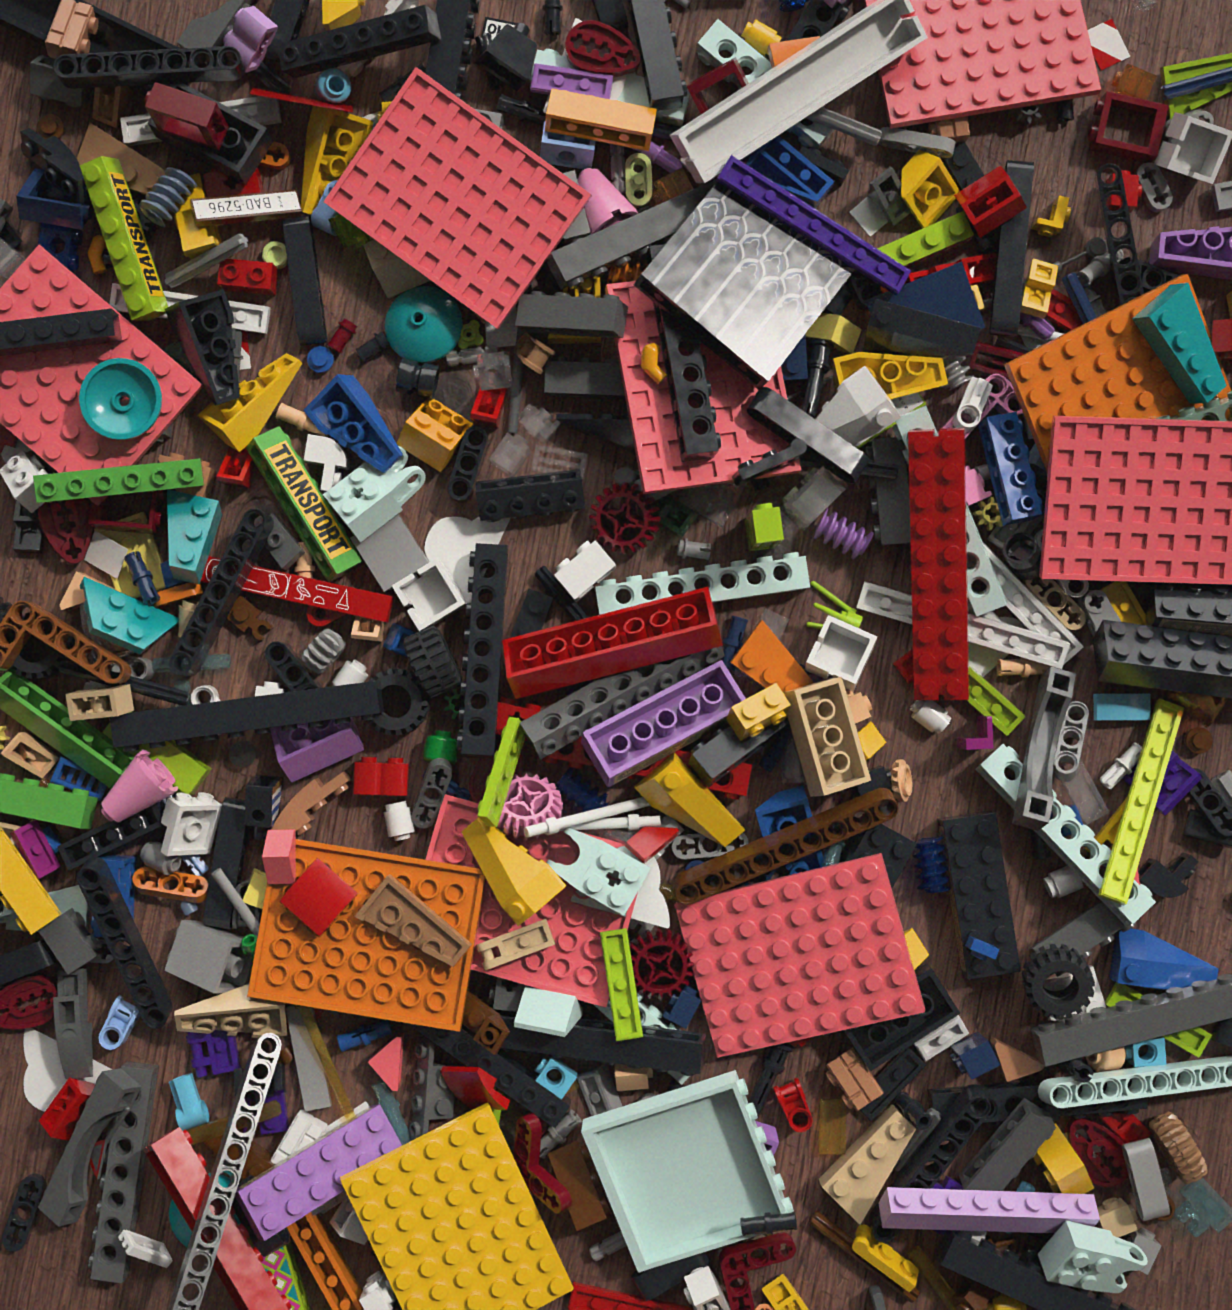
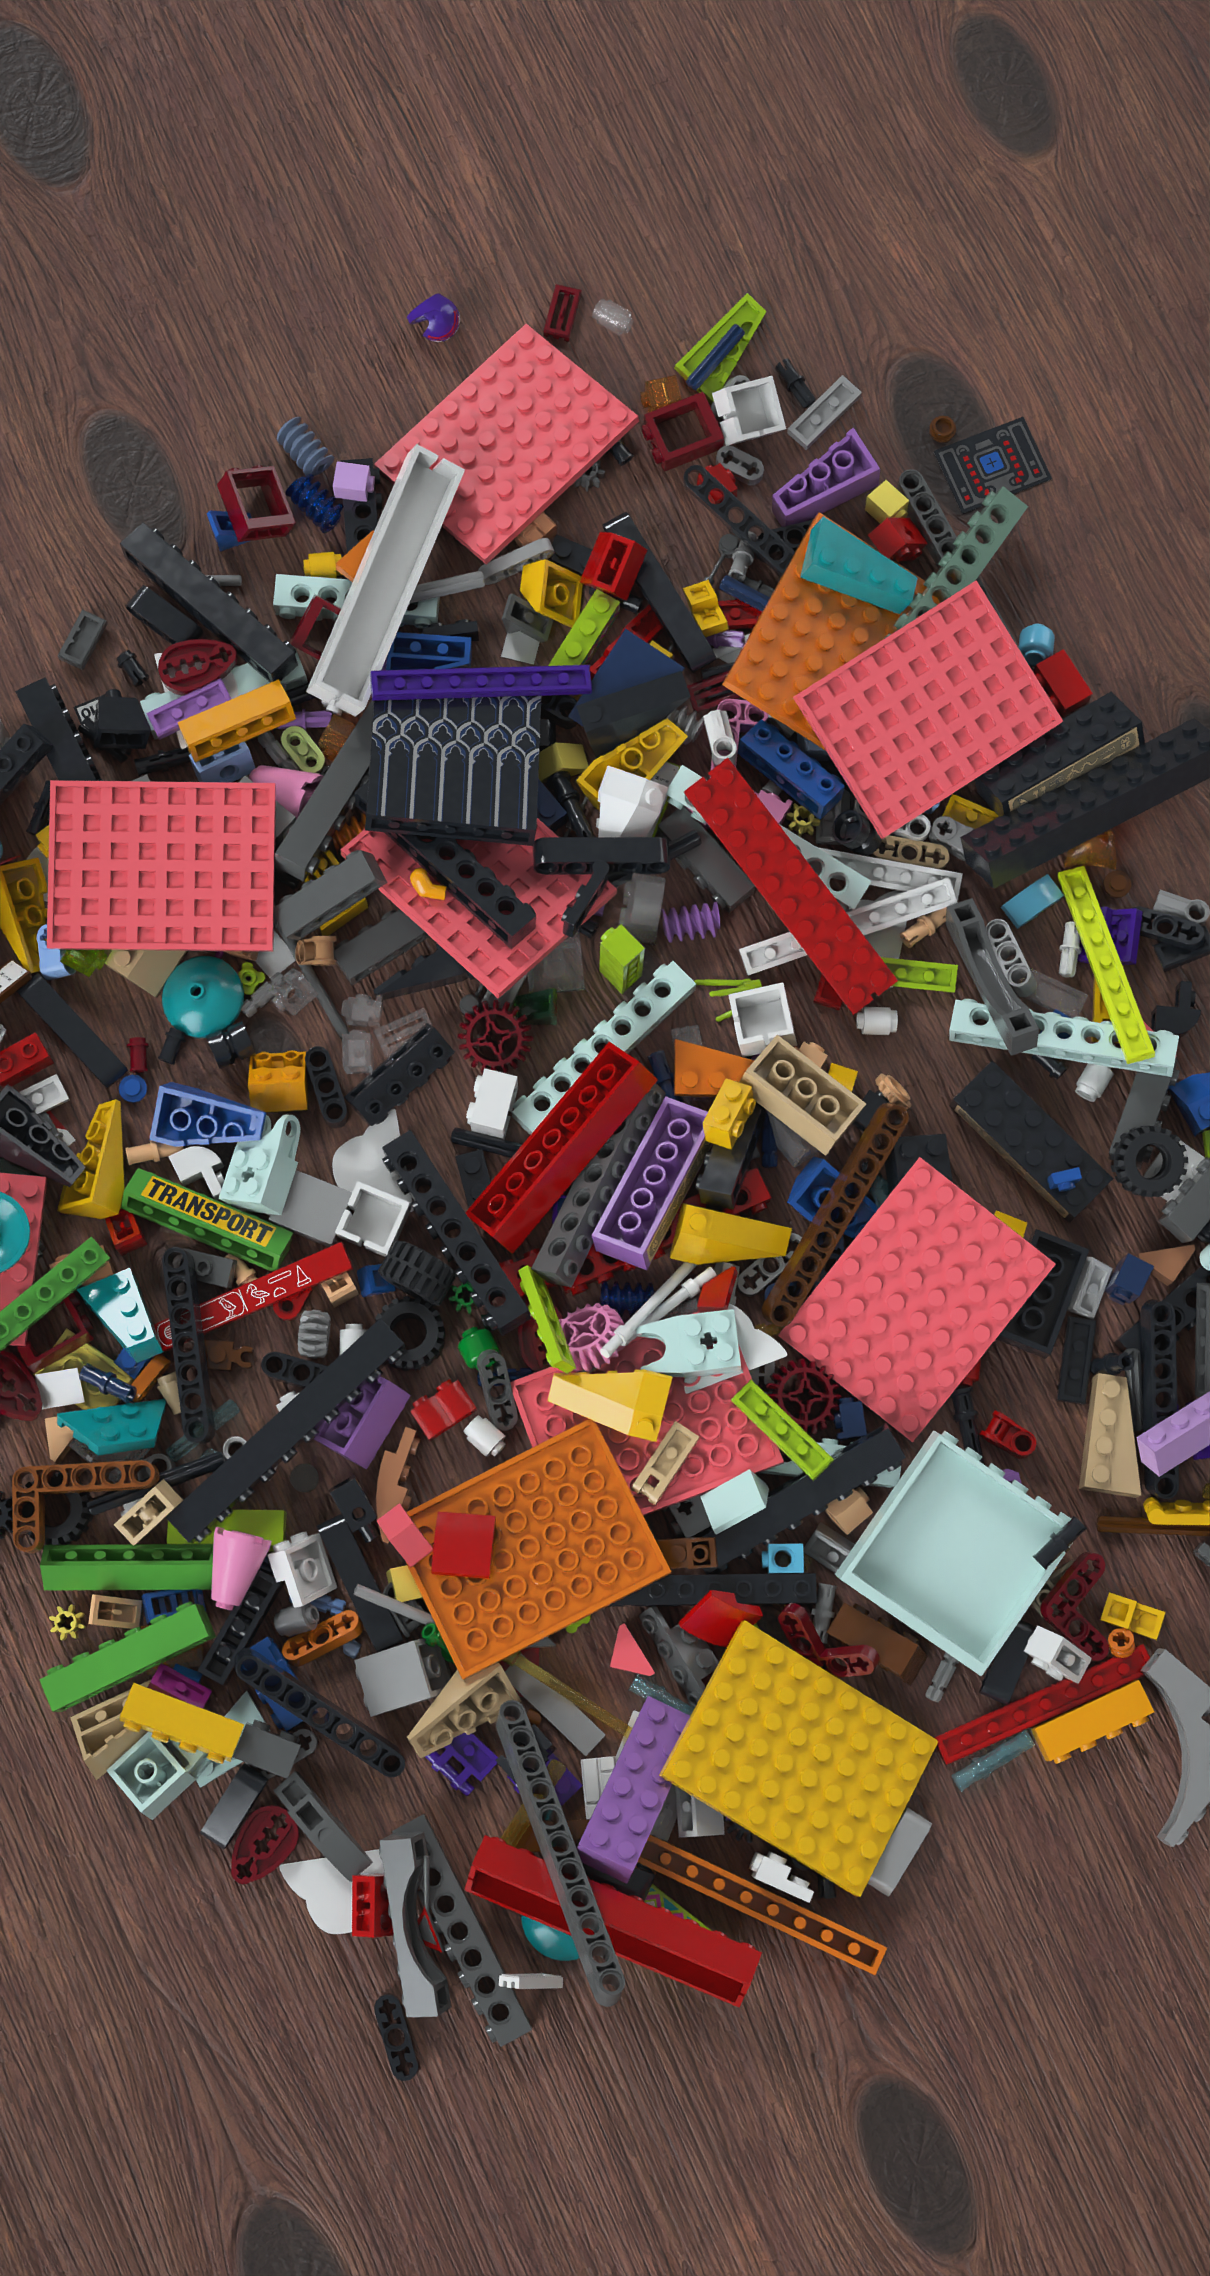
camera: 40 degrees left, 10 degrees down
light blue piece [99,995,141,1050] -> none
medium azure piece [169,1073,210,1131] -> none
yellowish green tile [262,241,288,269] -> none
blue pin [337,1019,393,1052] -> none
medium nougat wing [354,874,472,966] -> none
red slope [470,383,507,428] -> none
light grey pin [677,538,711,560] -> none
clear yellow tile [818,1099,846,1154] -> none
nougat brick [826,1047,884,1111] -> none
clear blue piece [912,836,951,893] -> none
magenta panel [957,716,994,750] -> none
yellow bracket [1031,196,1071,237] -> none
white sticker [1088,19,1130,70] -> none

